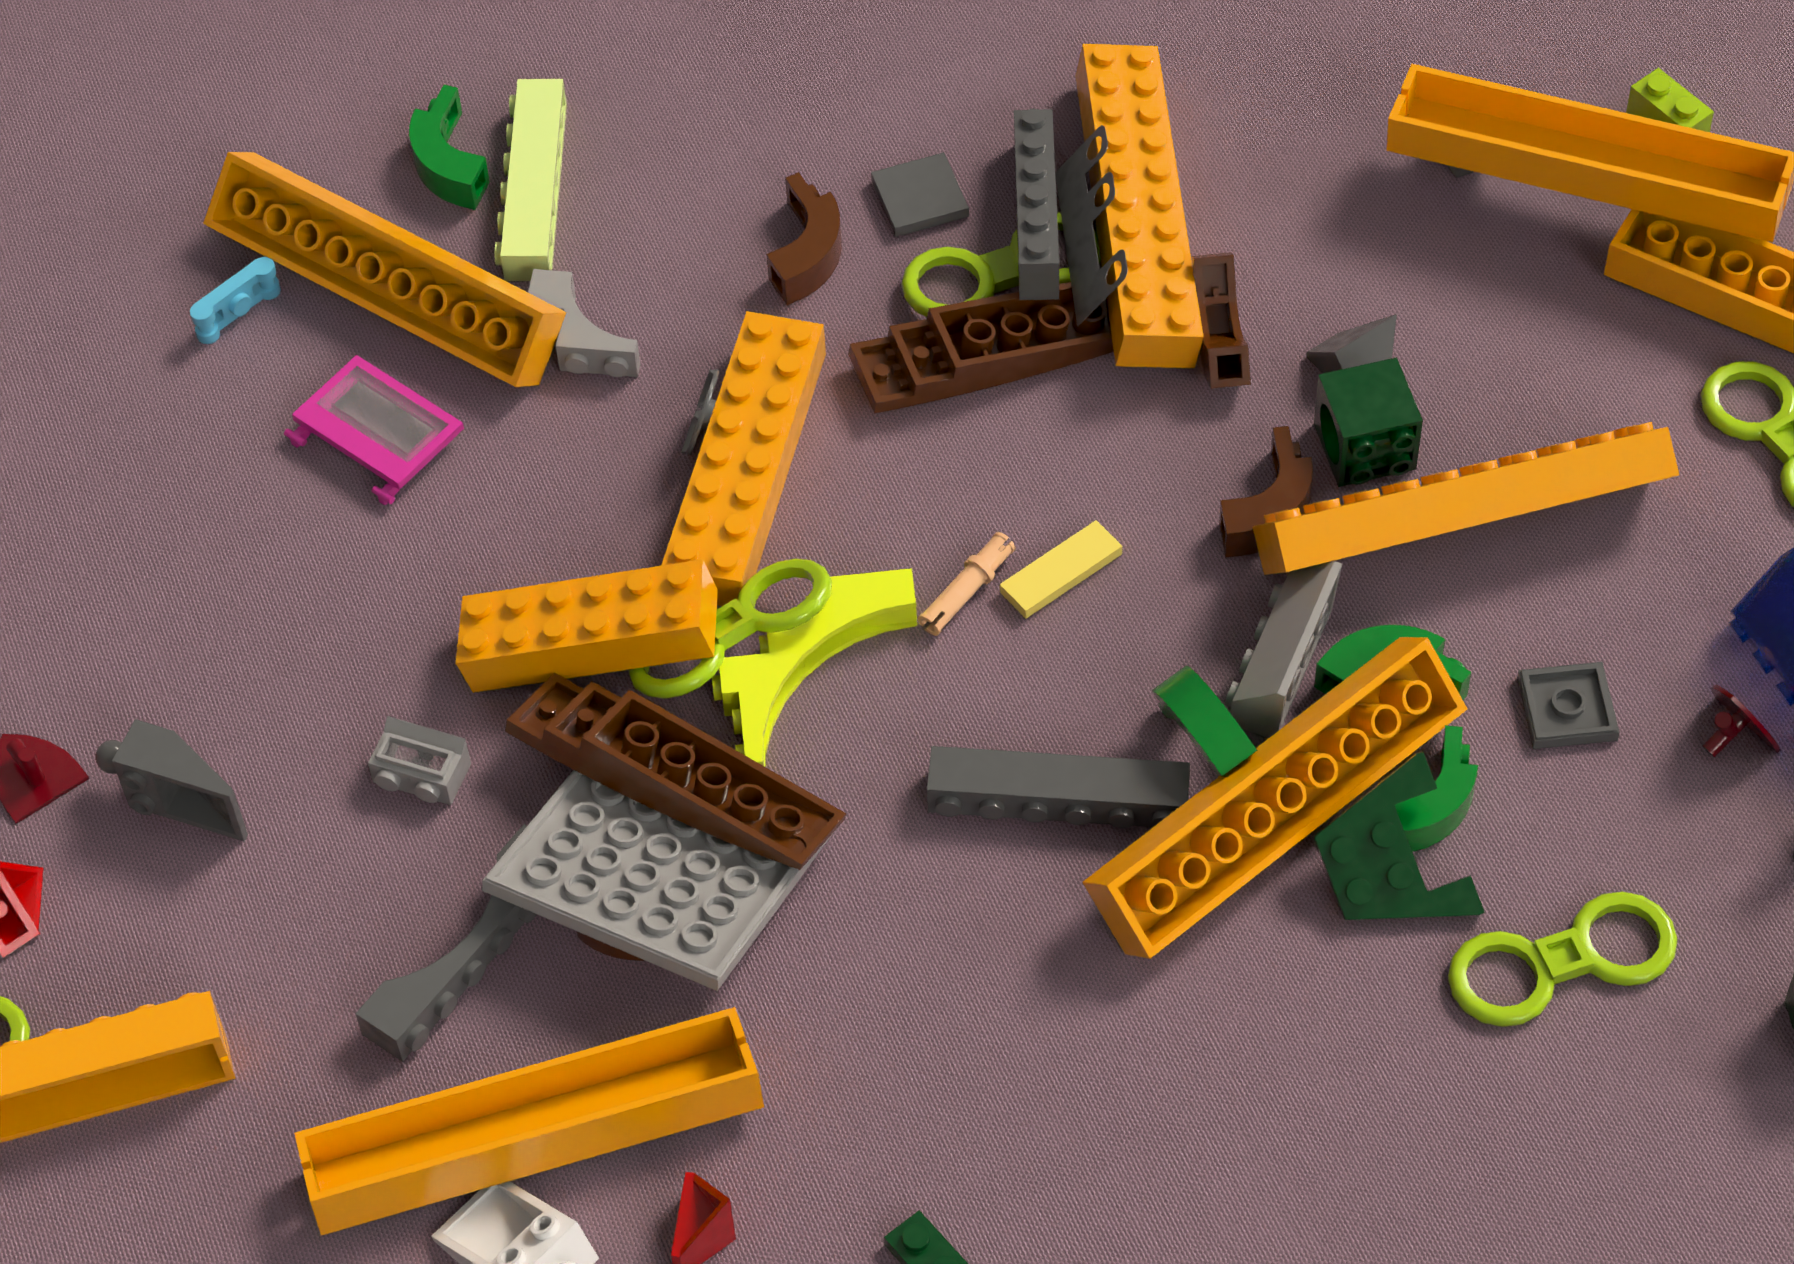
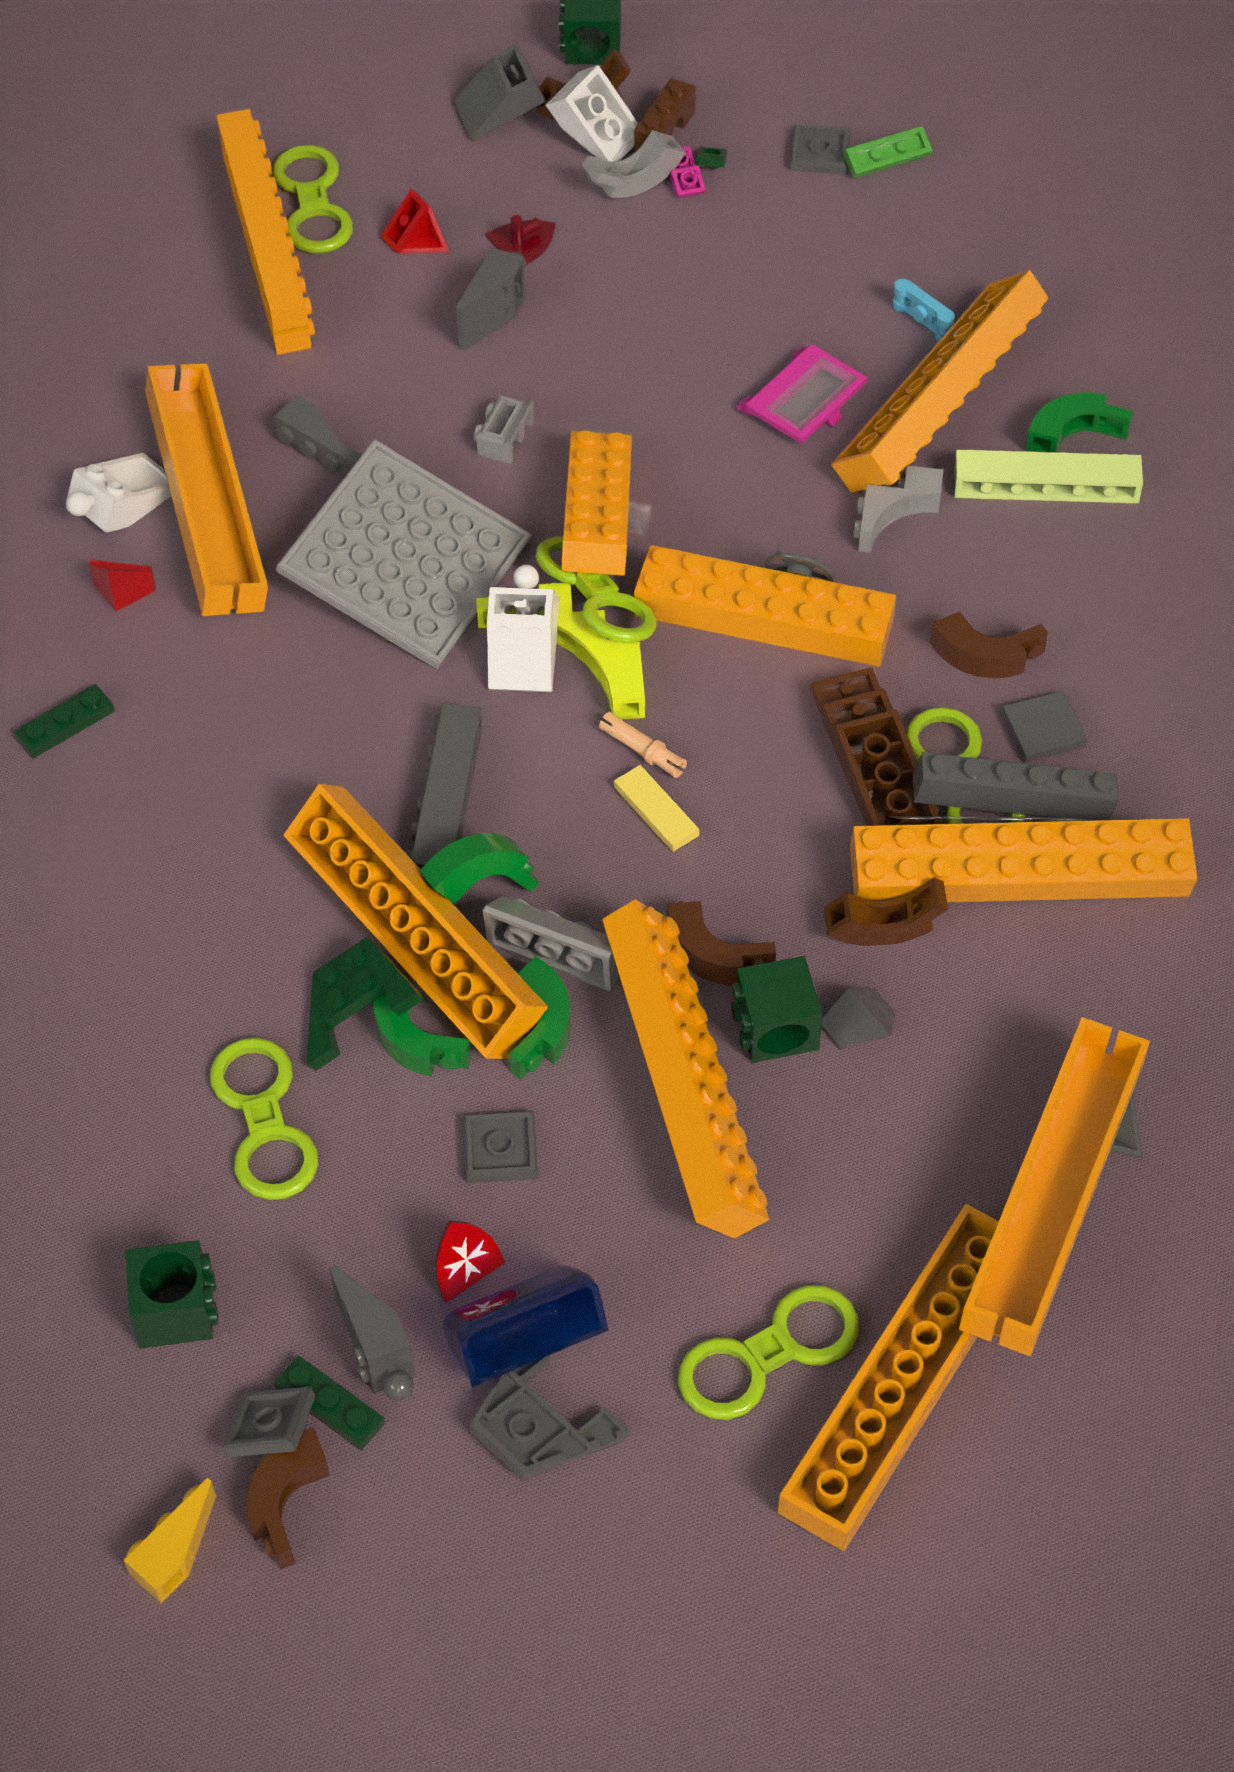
camera: 90 degrees right, 0 degrees up
reddish brown slope [505,673,847,870] -> none
lime brick [1626,67,1714,132] -> none
none -> white slope [487,565,560,693]

